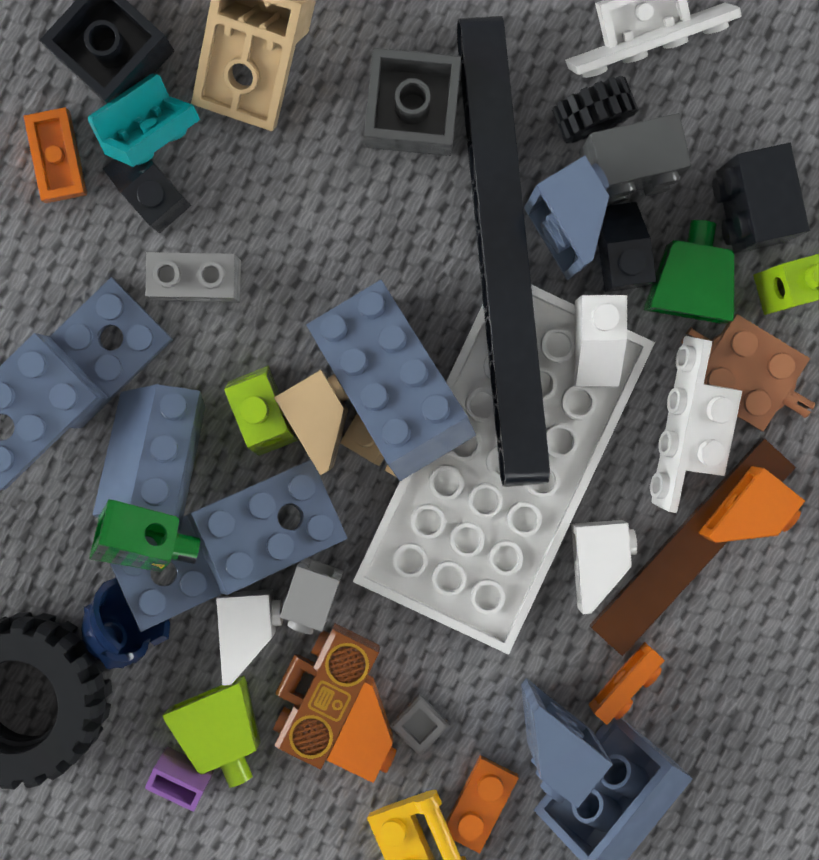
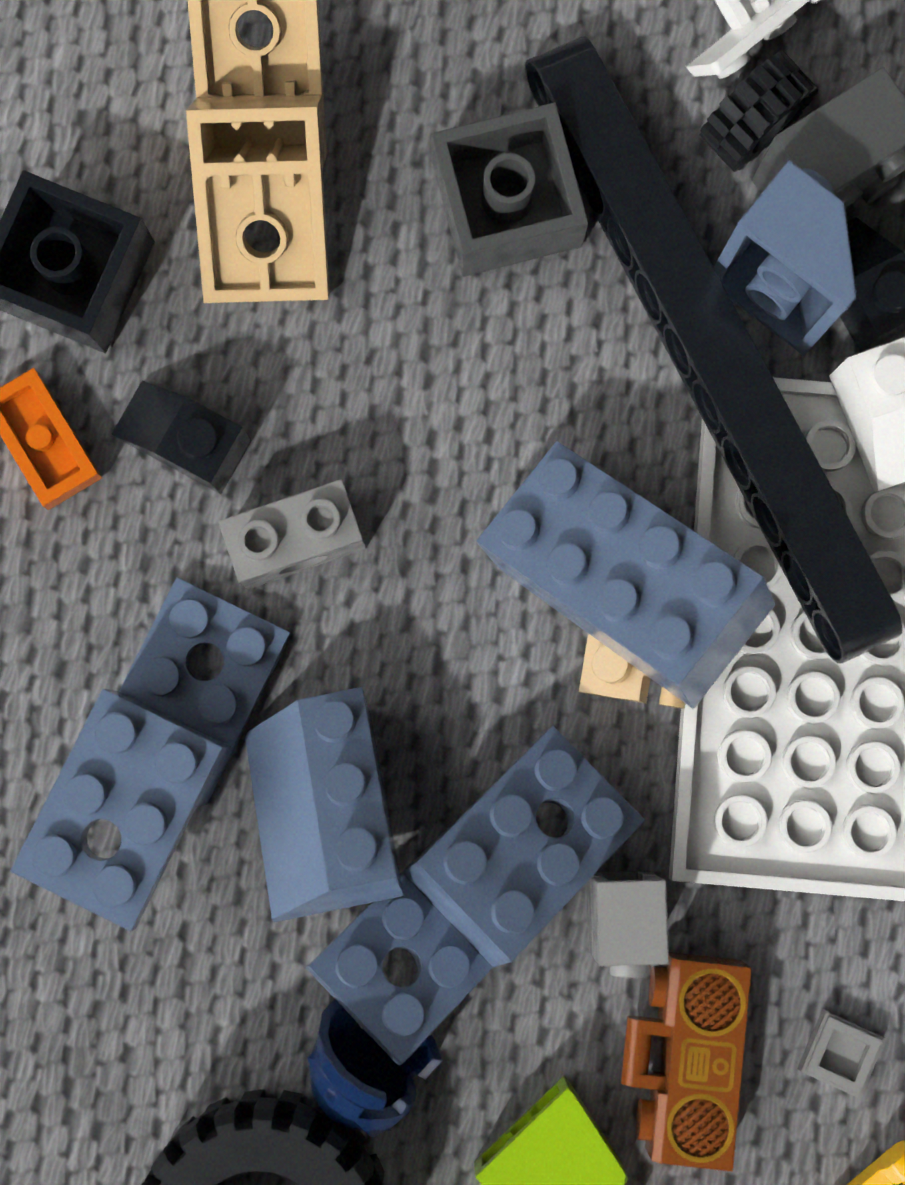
camera: 20 degrees left, 5 degrees down
teal bracket [88,73,200,167] -> none
green torso [89,499,200,571] -> none
white slope [216,589,283,686] -> none
lime torso [224,365,298,456] -> none
tan slope [274,370,349,475] -> none
orange slope [327,675,397,783] -> none

